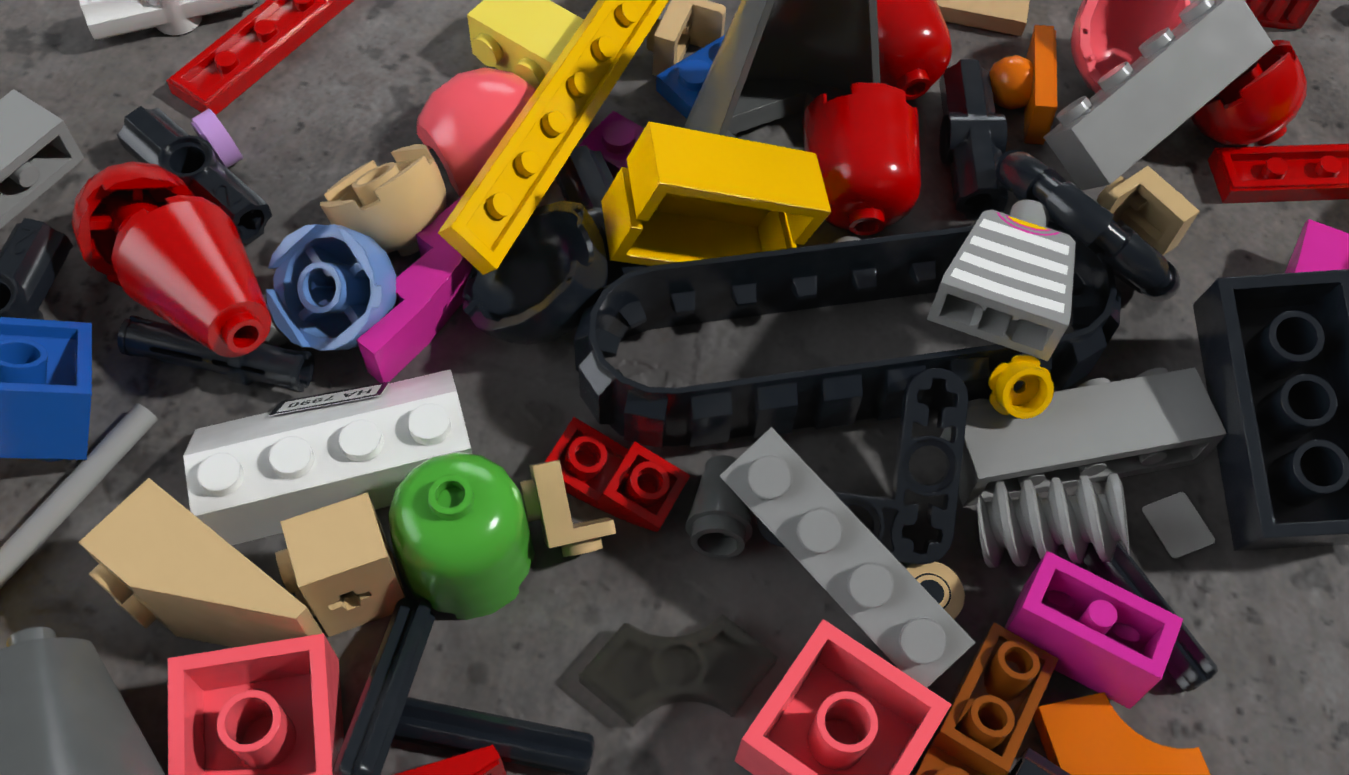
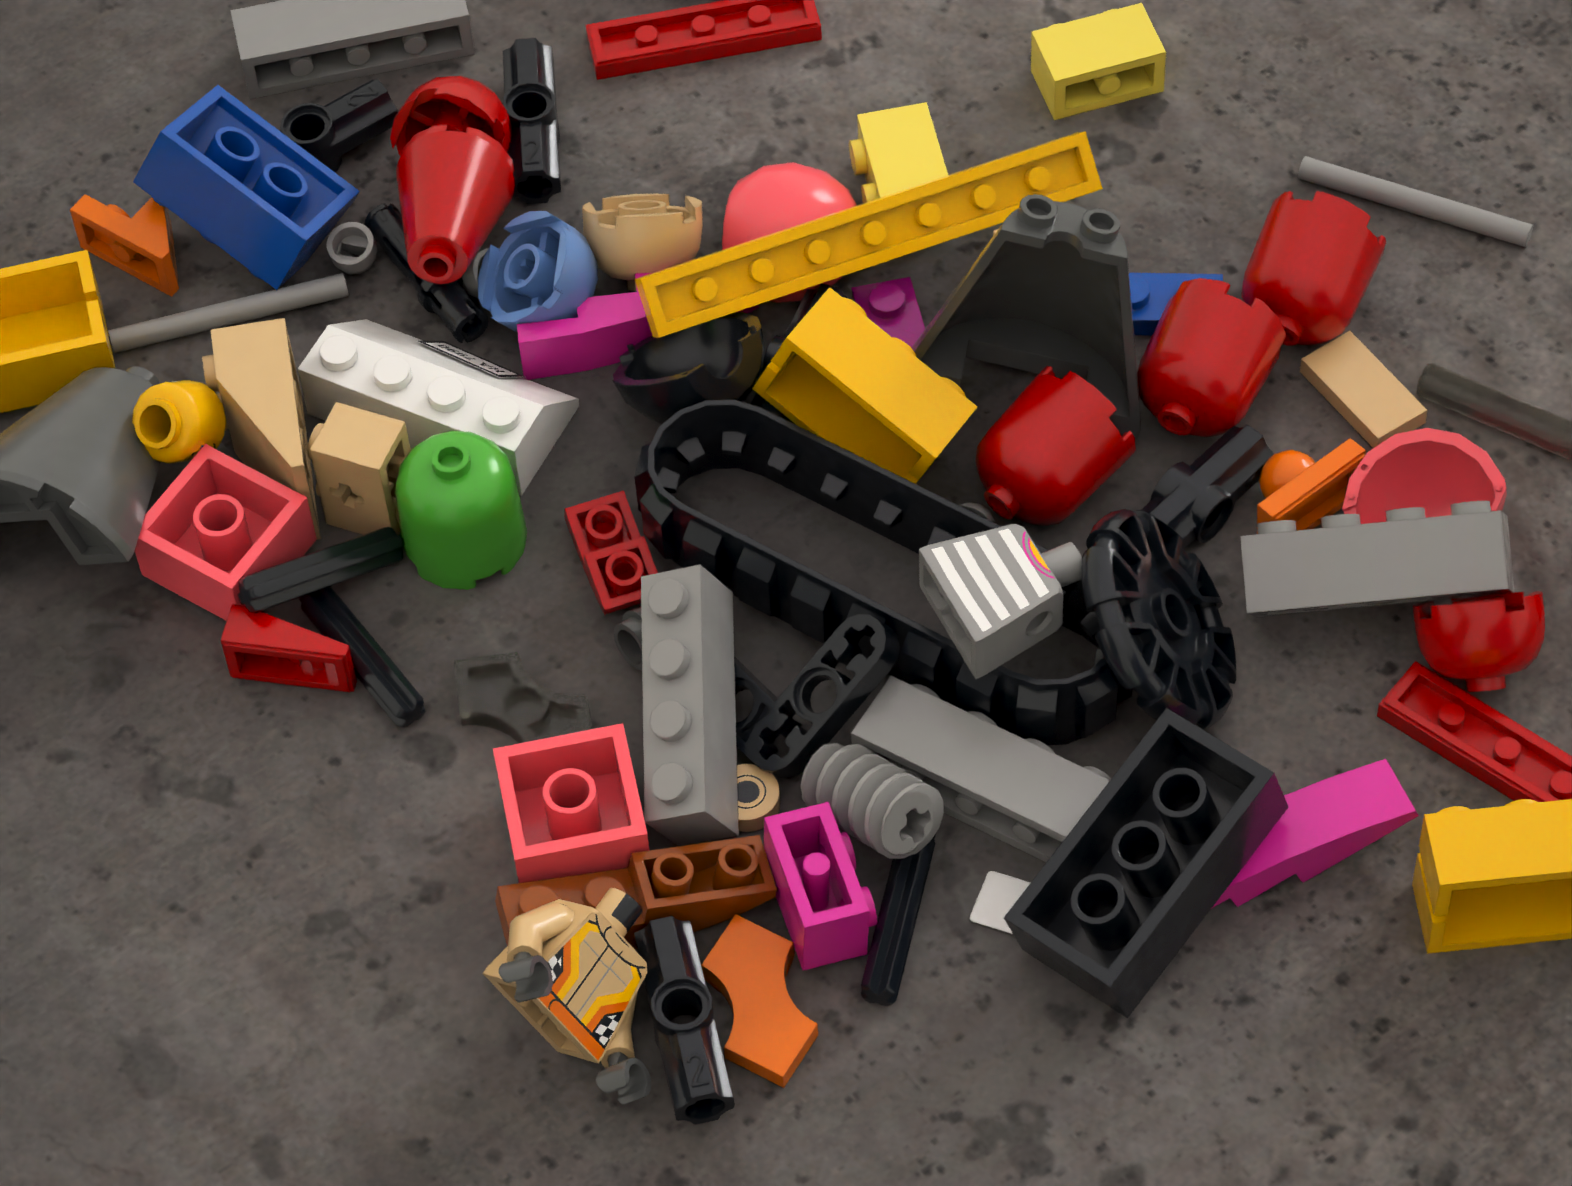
camera: 50 degrees right, 5 degrees down
lavender tile [191,109,243,168] -> none
tan bracket [520,460,616,557] -> none
yellow plate [988,354,1054,419] -> none
tan bracket [1097,166,1200,256] -> none
none -> yellow head [132,380,226,464]
none -> light grey hinge [326,222,377,275]

